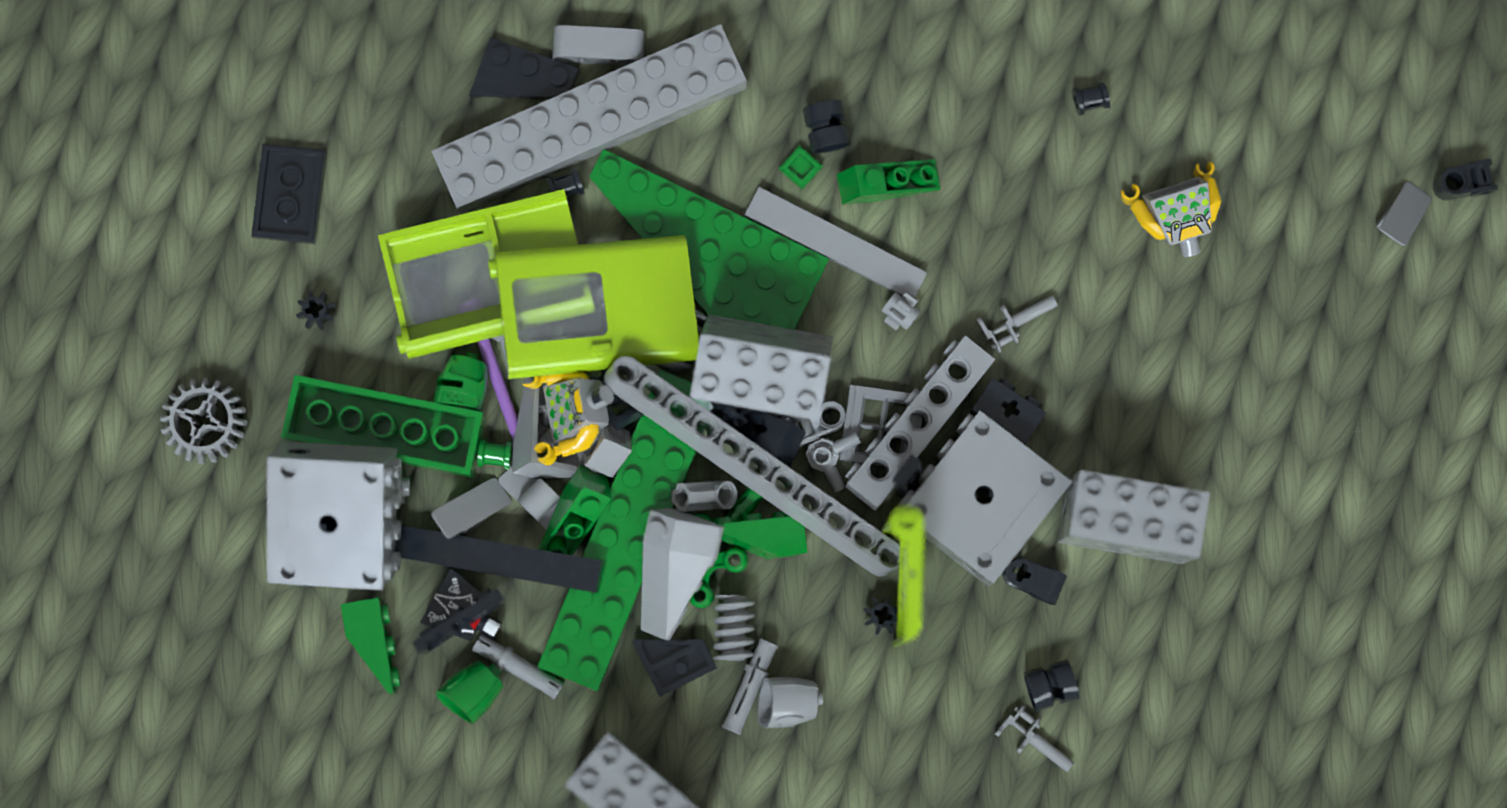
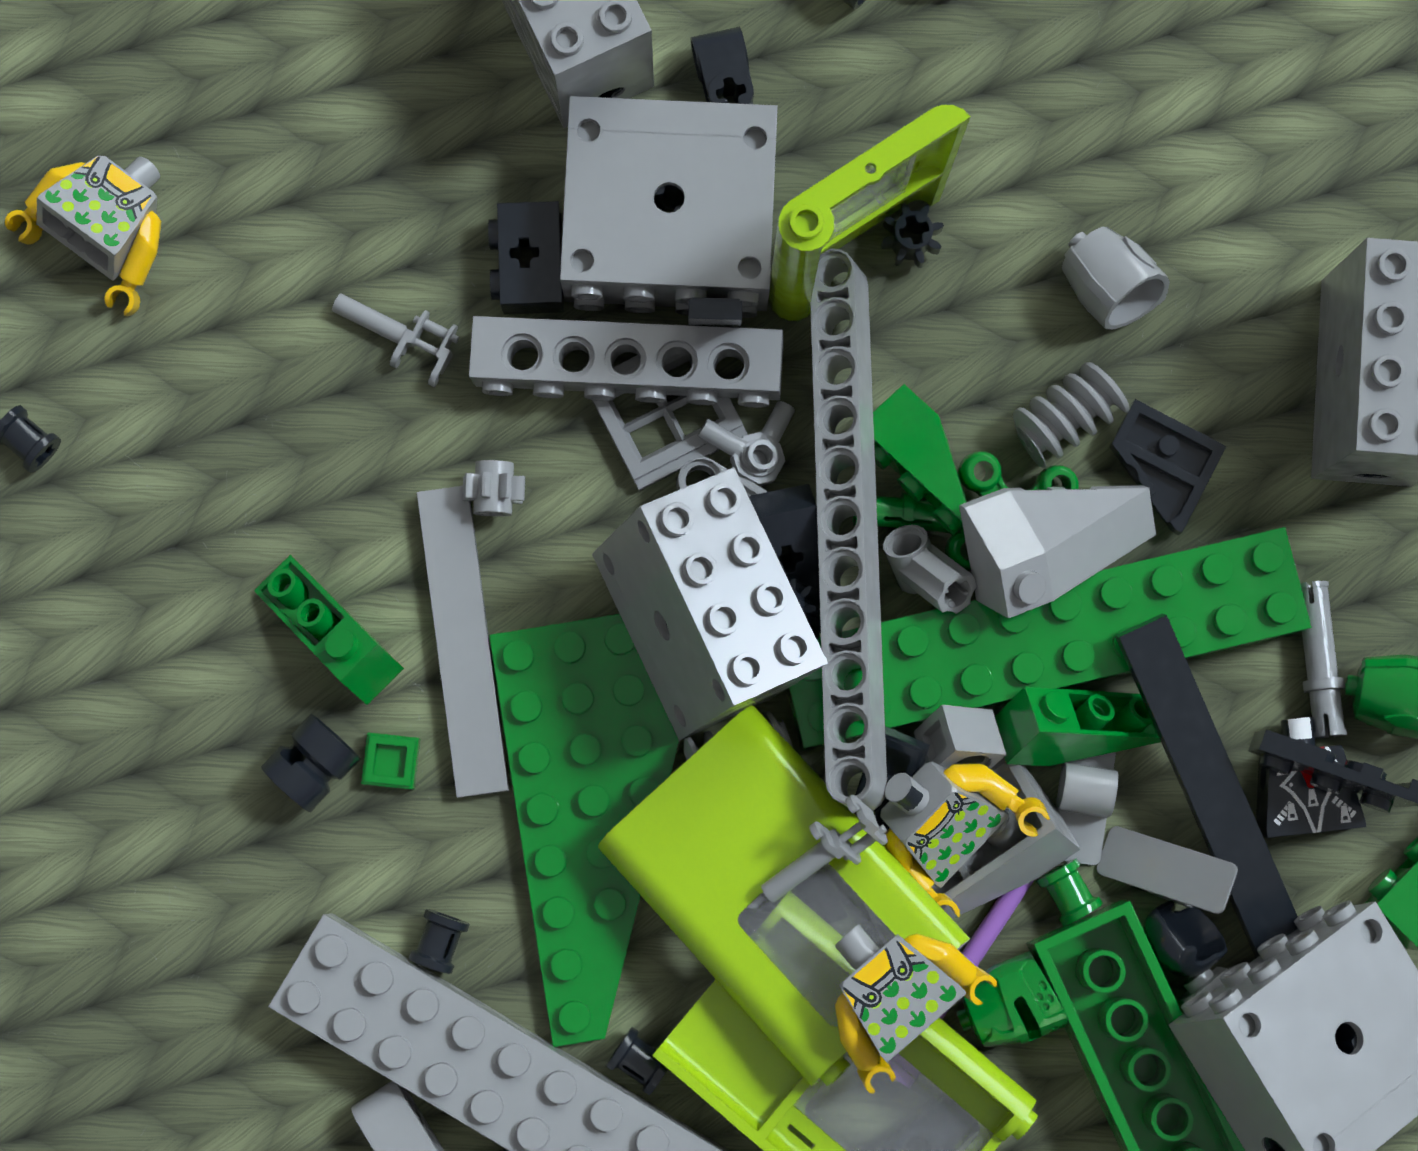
camera: 125 degrees left, 0 degrees up
light grey pin [722,638,778,735] -> none
none -> black bush [408,909,470,974]
none -> light grey piece [761,795,888,903]
none -> torso [834,924,997,1094]
none -> black hair [1143,900,1227,977]

